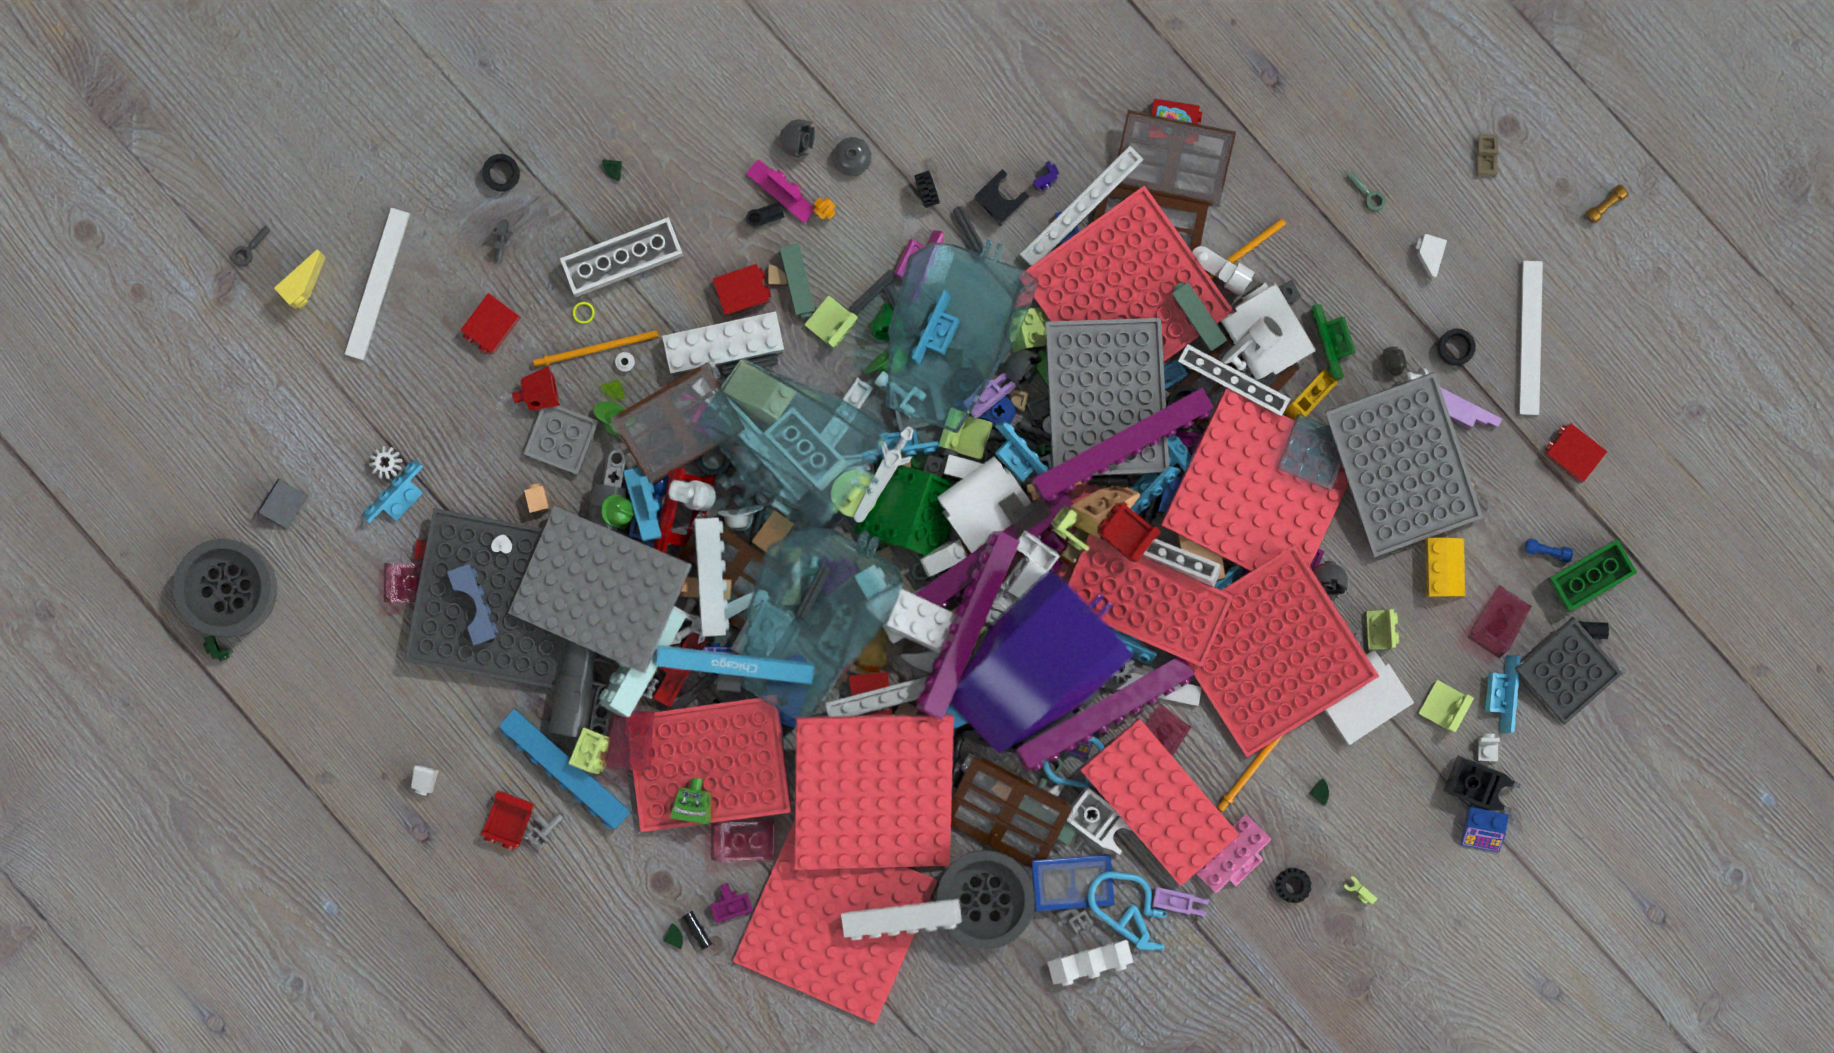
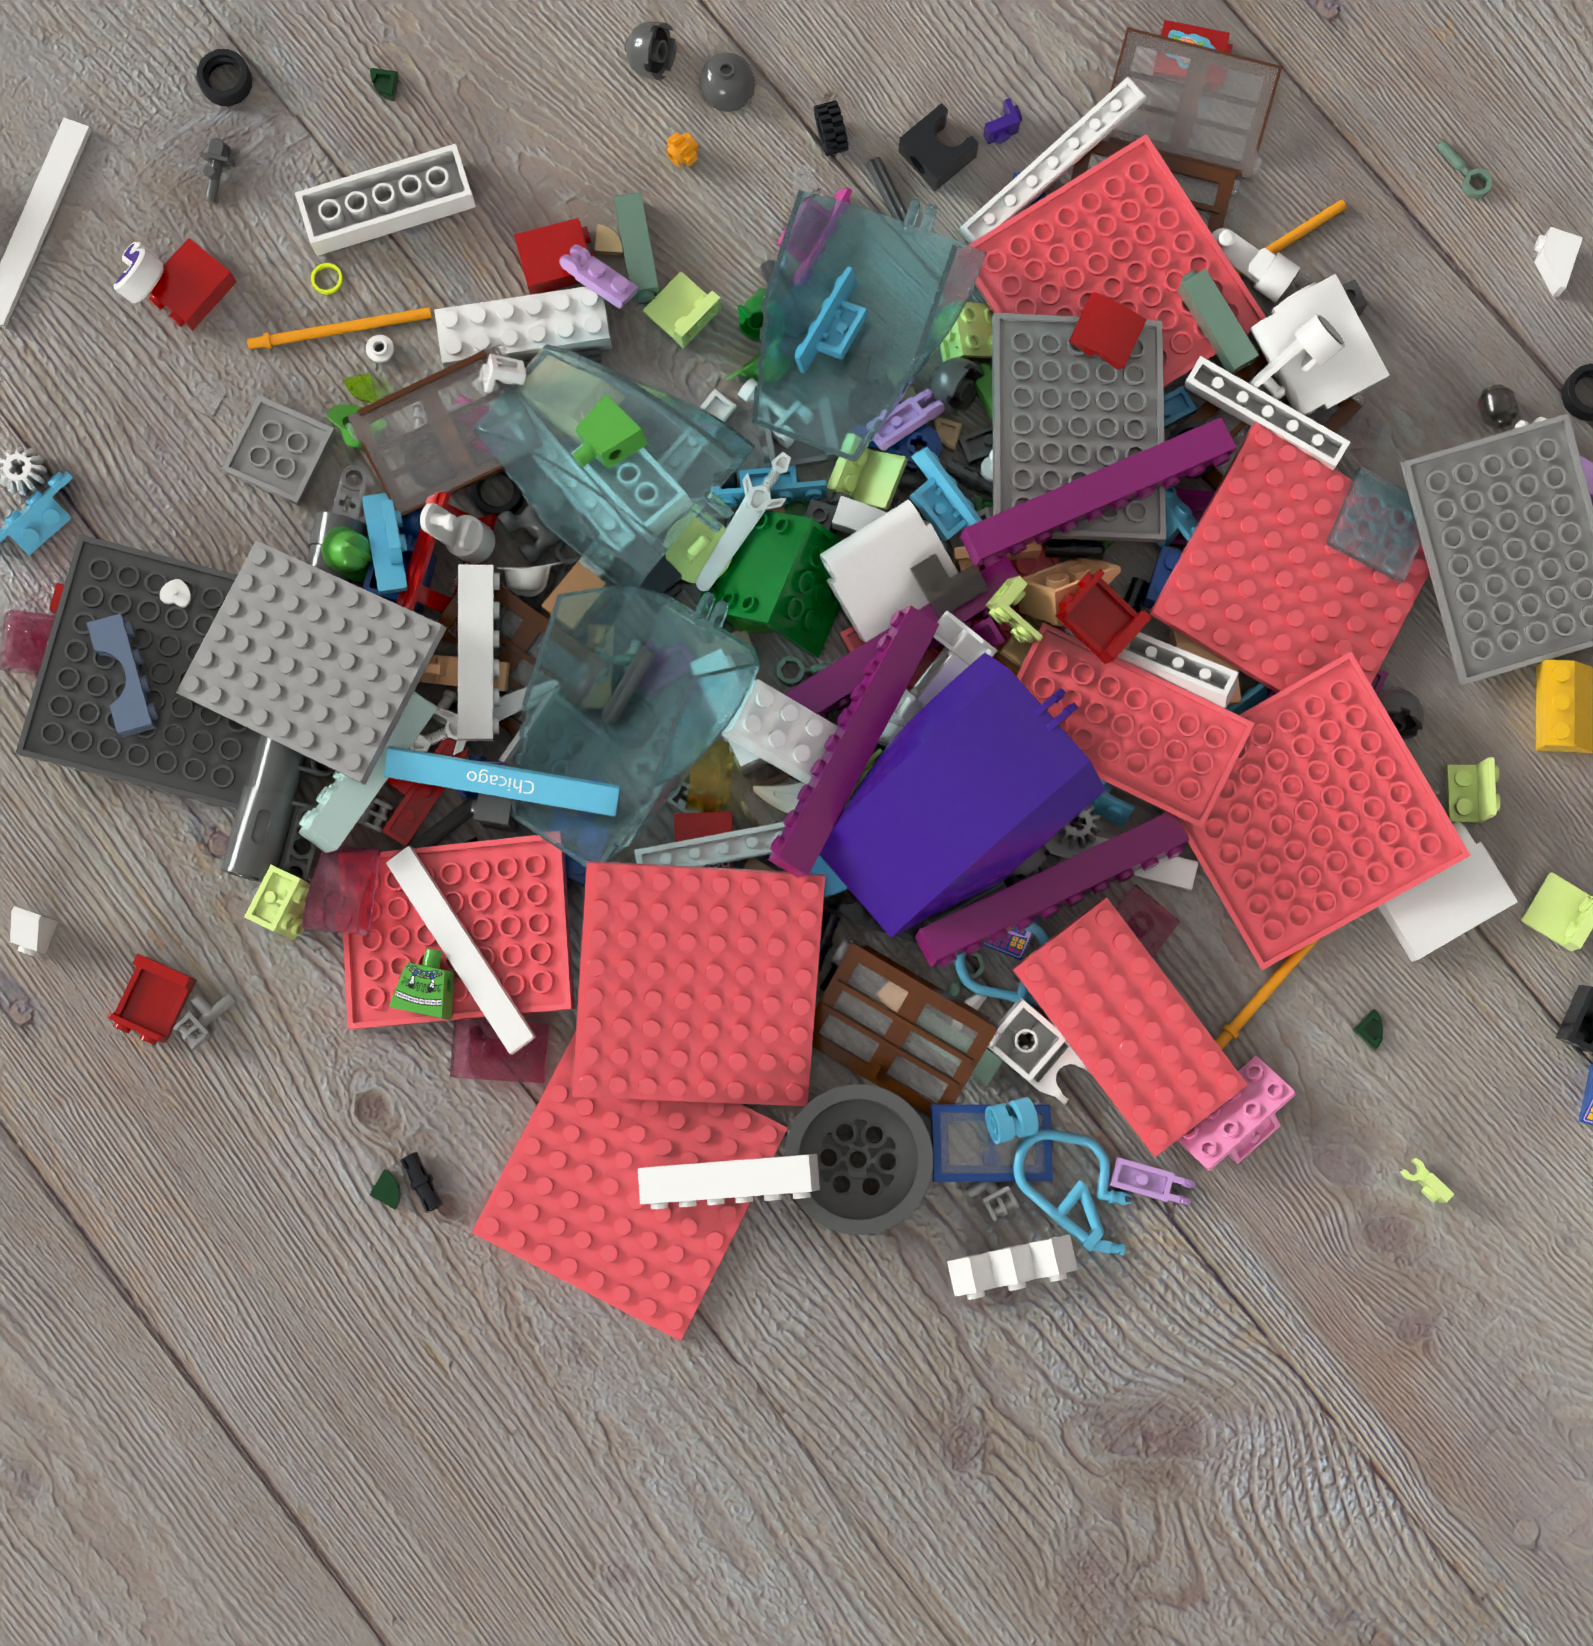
camera: 10 degrees right, 5 degrees down
dark azure brick [499,709,632,830] -> none
red torso [512,366,560,410] -> none
light nougat brick [524,483,550,514] -> none
magenta hinge [710,883,753,923] -> none
black piece [746,202,785,229] -> none
dark pink bracket [747,160,815,223] -> none
dark grey axle [849,270,896,315] -> none
white slope [920,539,968,577] -> none
medium azure bracket [1130,466,1181,515] -> none
black tyre [1275,868,1312,903] -> none
yellow slope [1284,369,1338,422] -> none
green bracket [1312,304,1356,379] -> none
none -> white animal [114,241,164,303]
none -> white tile [386,846,536,1054]
none -> white bracket [480,354,526,393]
none -> lavender hinge [559,244,638,309]
none -> bright green torso [572,395,648,468]
none -> medium azure wheel [985,1097,1039,1144]
none -> red slope [1069,292,1146,370]

